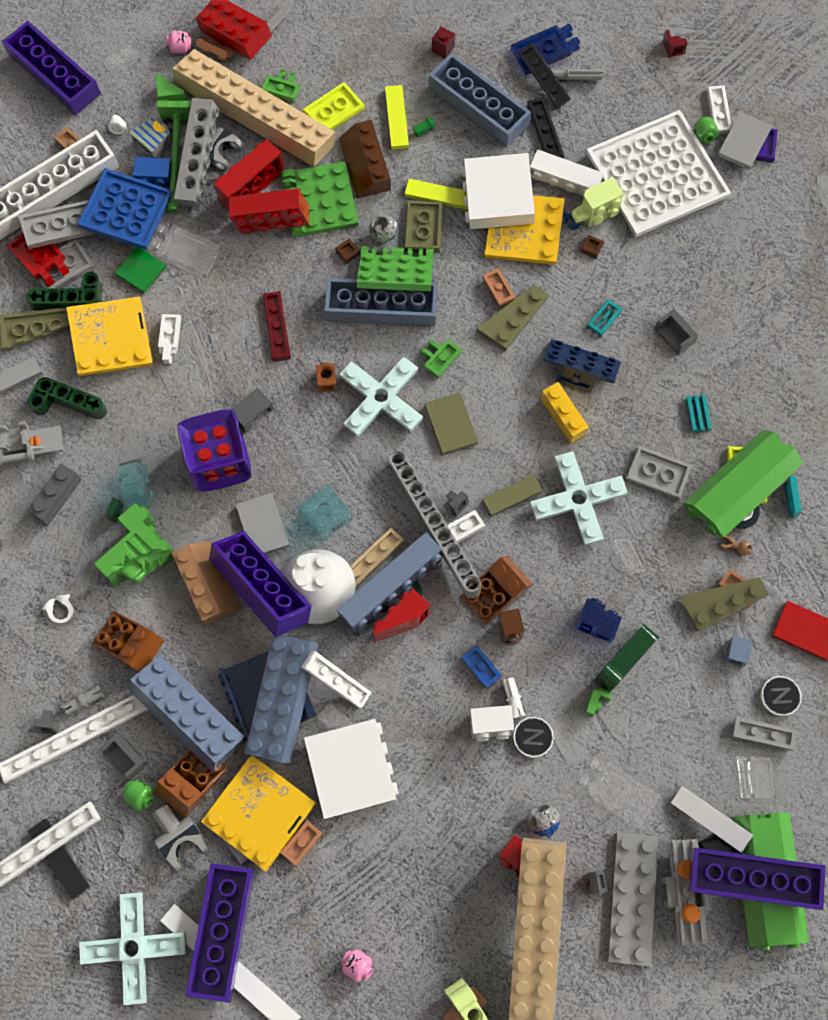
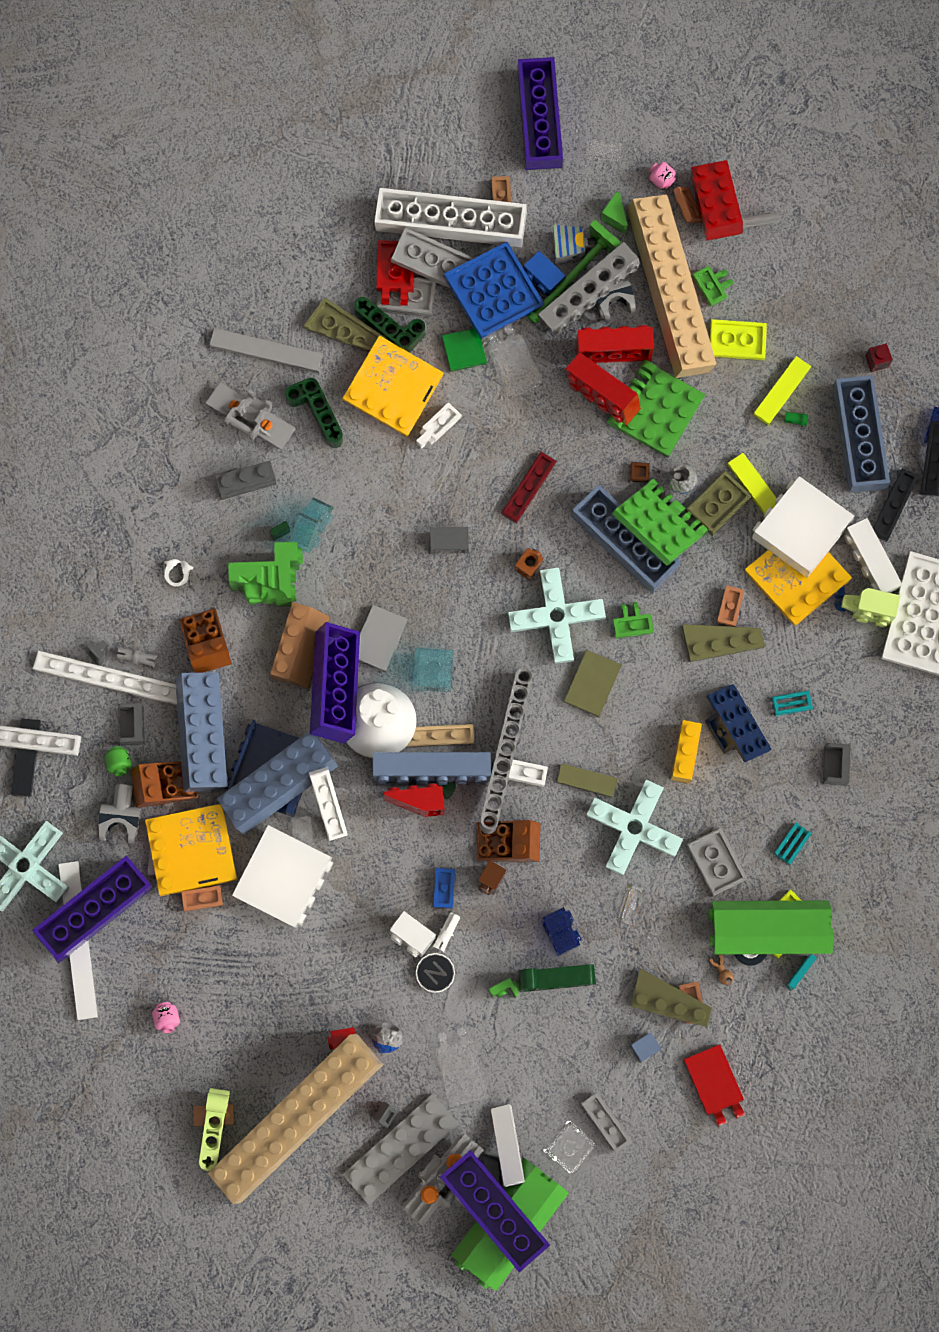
camera: 35 degrees right, 5 degrees up
white tile [108,115,127,135] -> none
dark purple piece [177,409,252,492] -> none
reddish brown slope [339,119,391,199] -> none
dark grey tile [446,490,469,516] -> none
reddish brown tile [580,235,604,259] -> none
black tile [760,676,802,717] -> none

